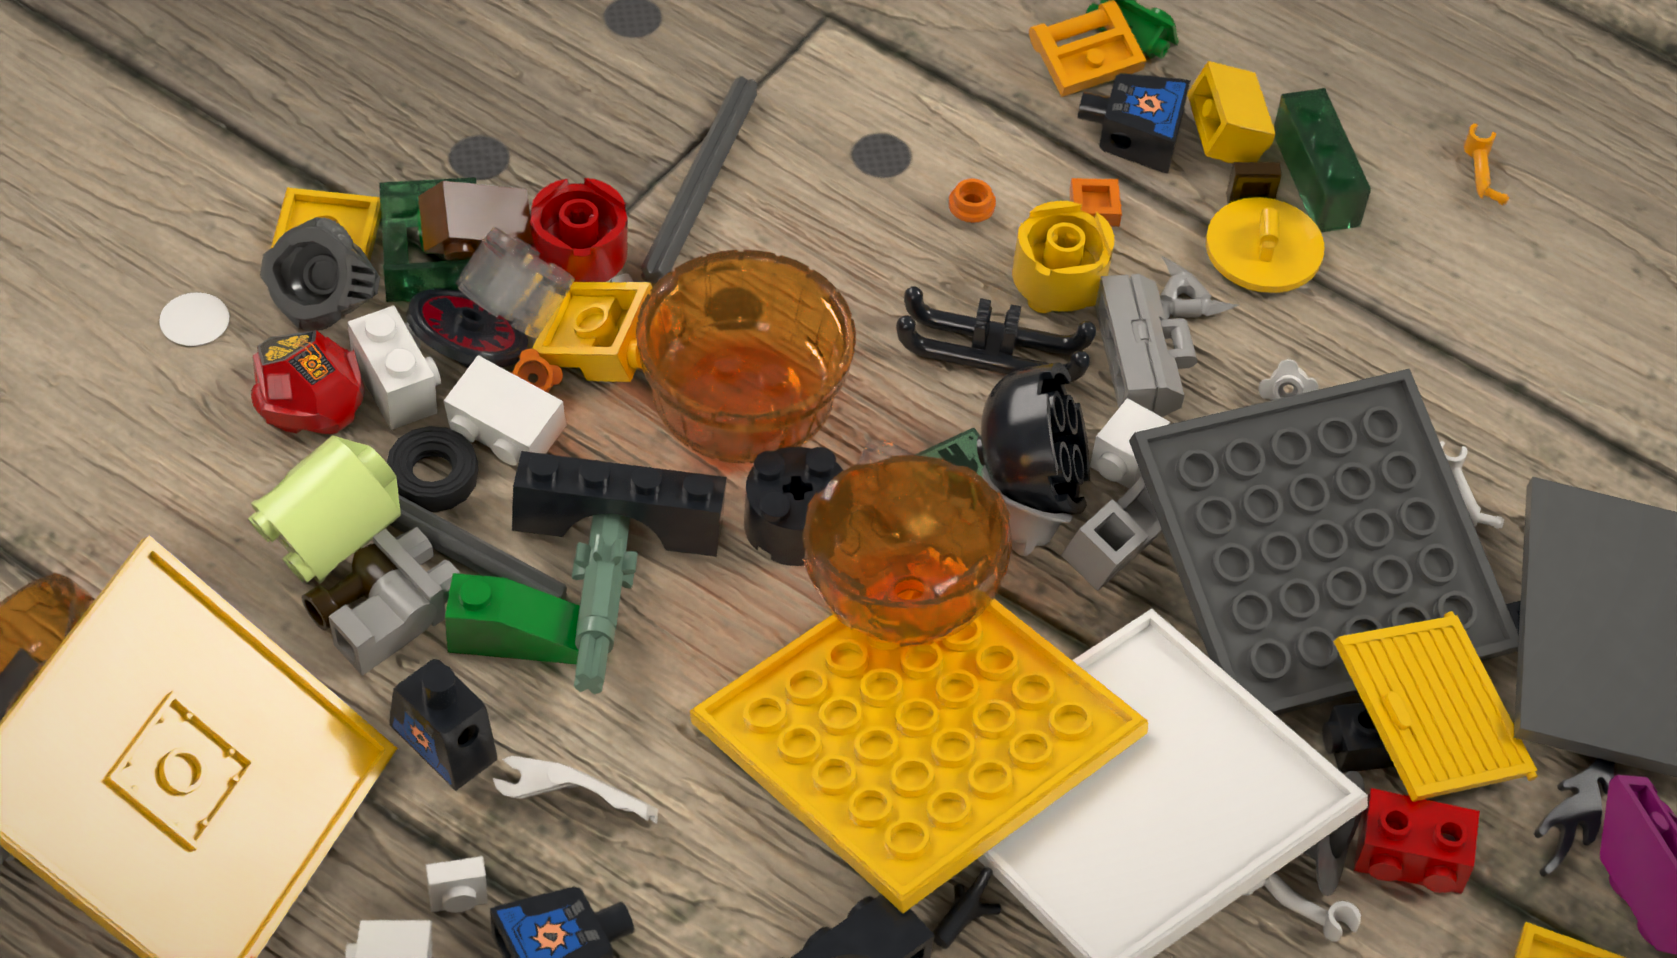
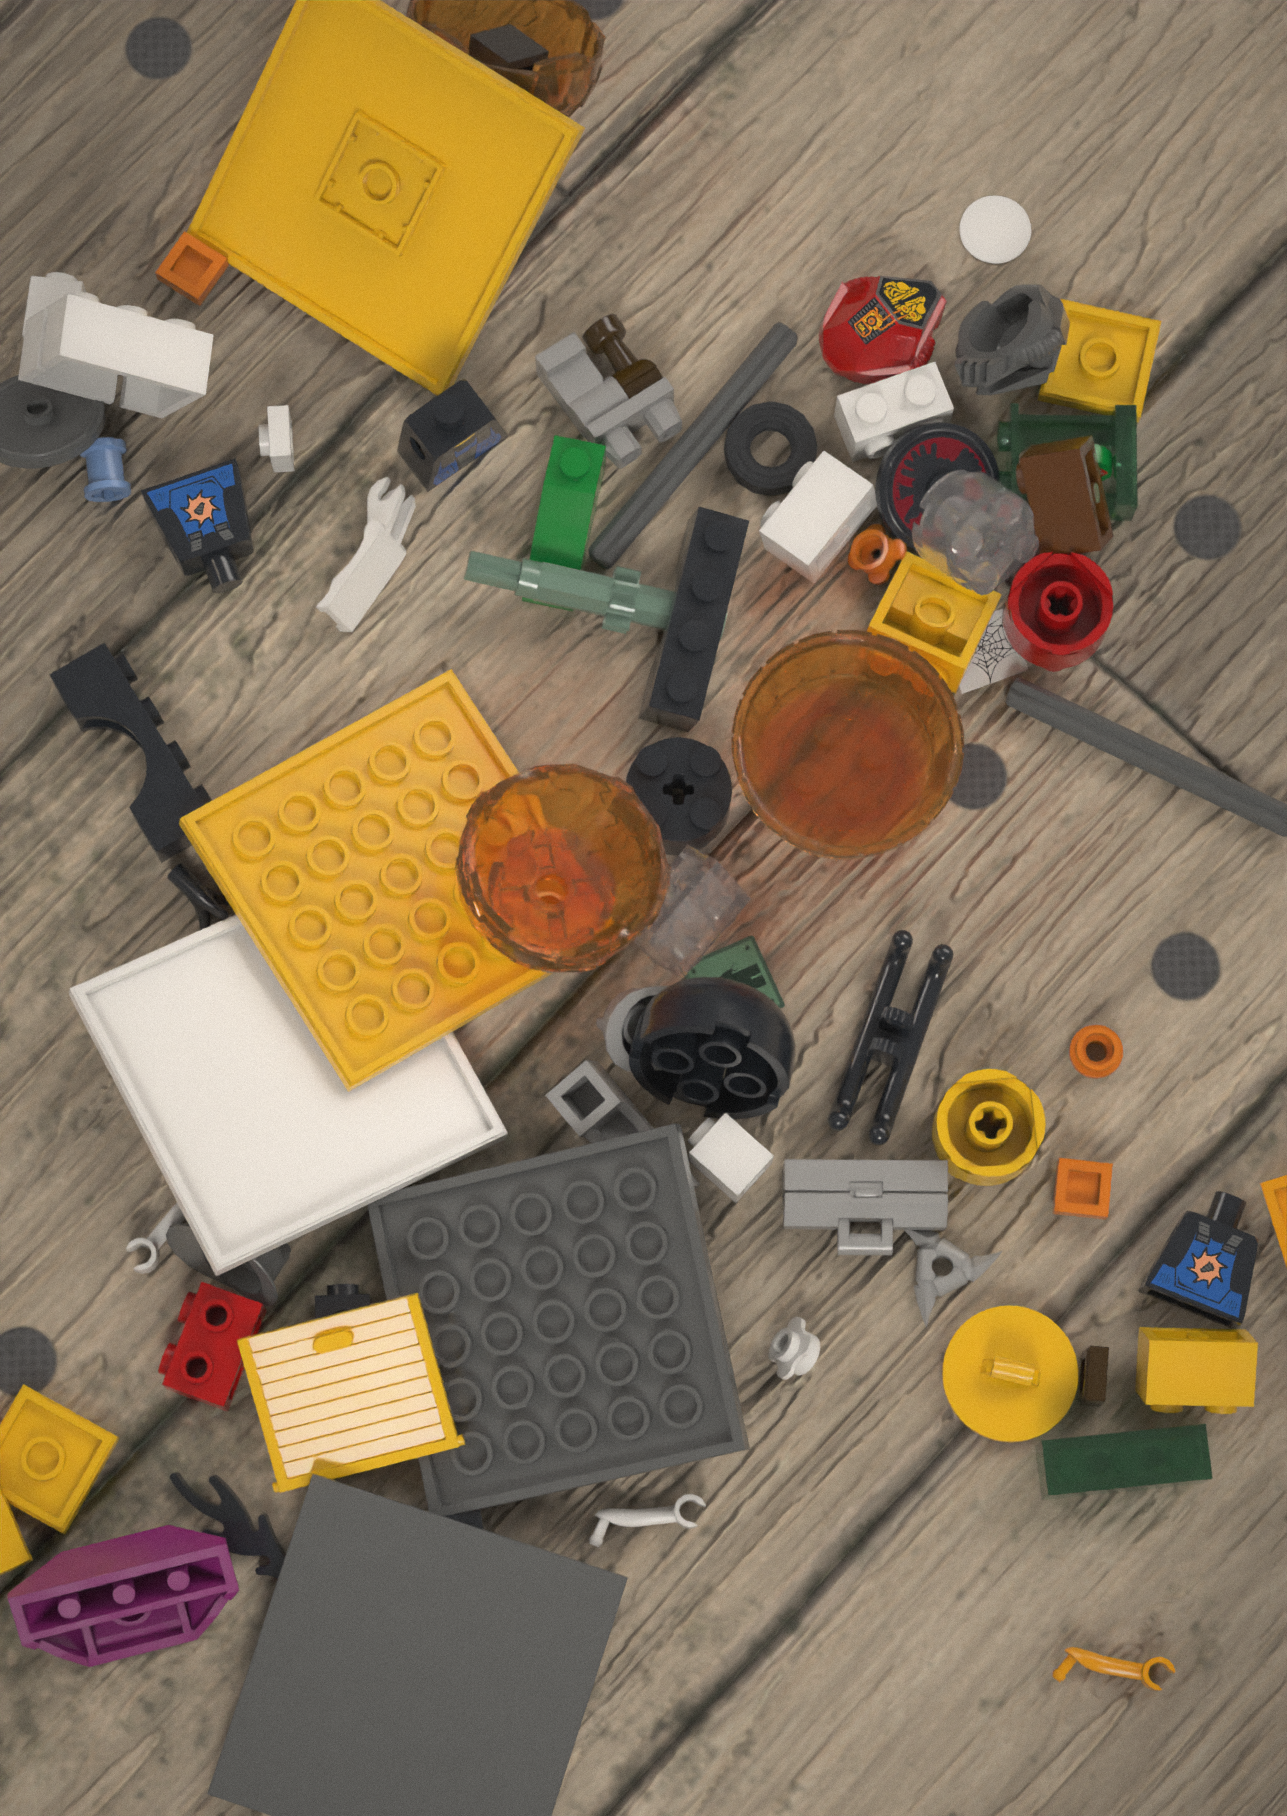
camera: 100 degrees right, 25 degrees up
yellowish green cylinder [248,435,401,583] -> none

